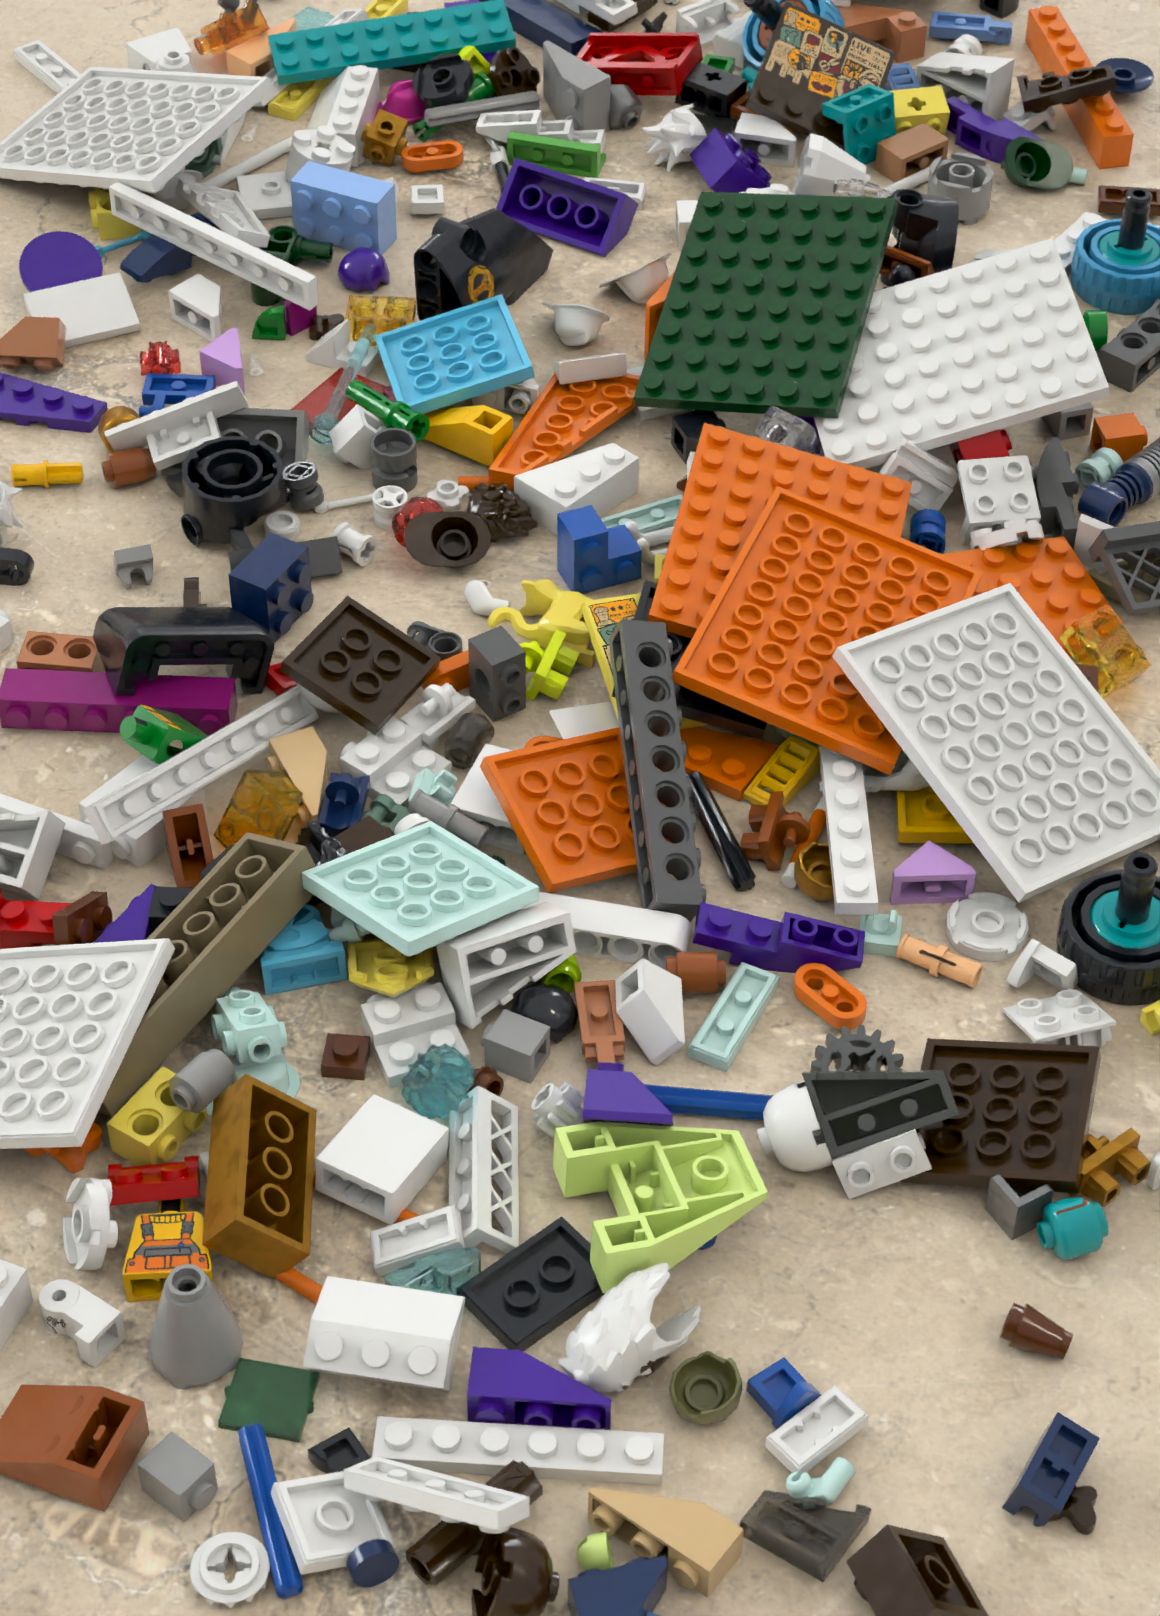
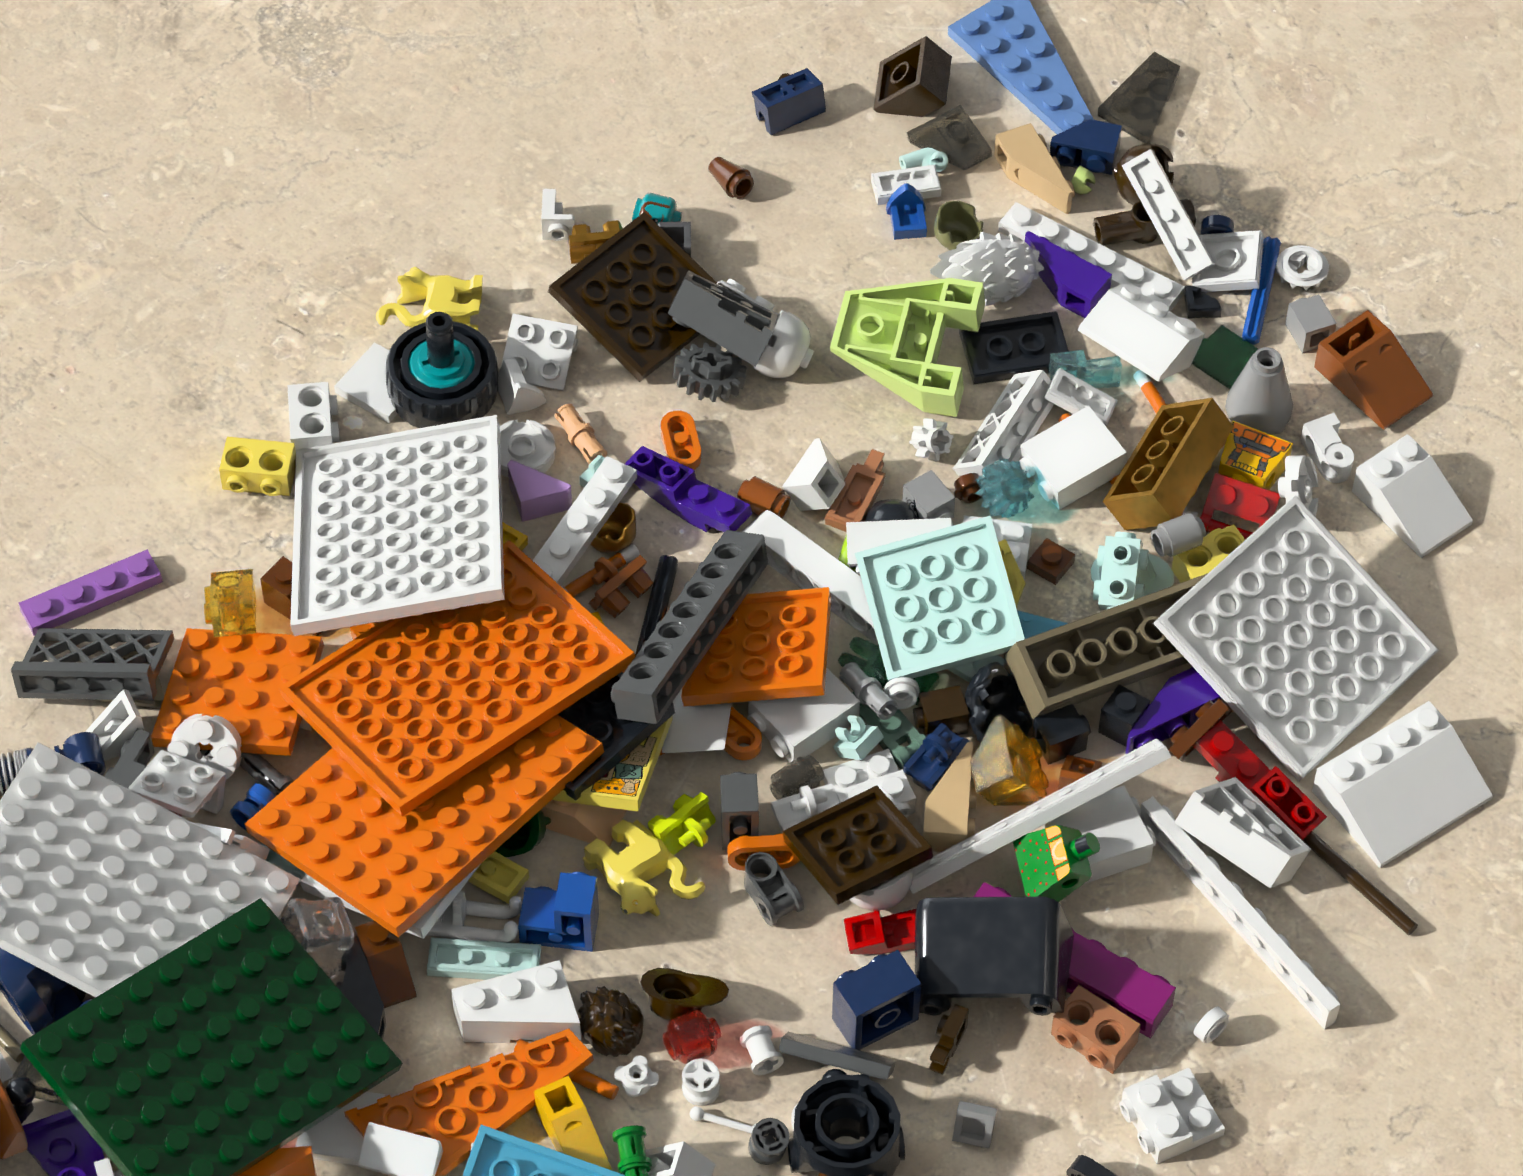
camera: 150 degrees left, 10 degrees up
dark grey wheel [370,428,418,493] -> none
white arm [464,580,511,616] -> none
dark purple slope [583,1062,674,1126] -> none
blue axle [644,1084,773,1120] -> none
light aqua tile [688,962,780,1072] -> none

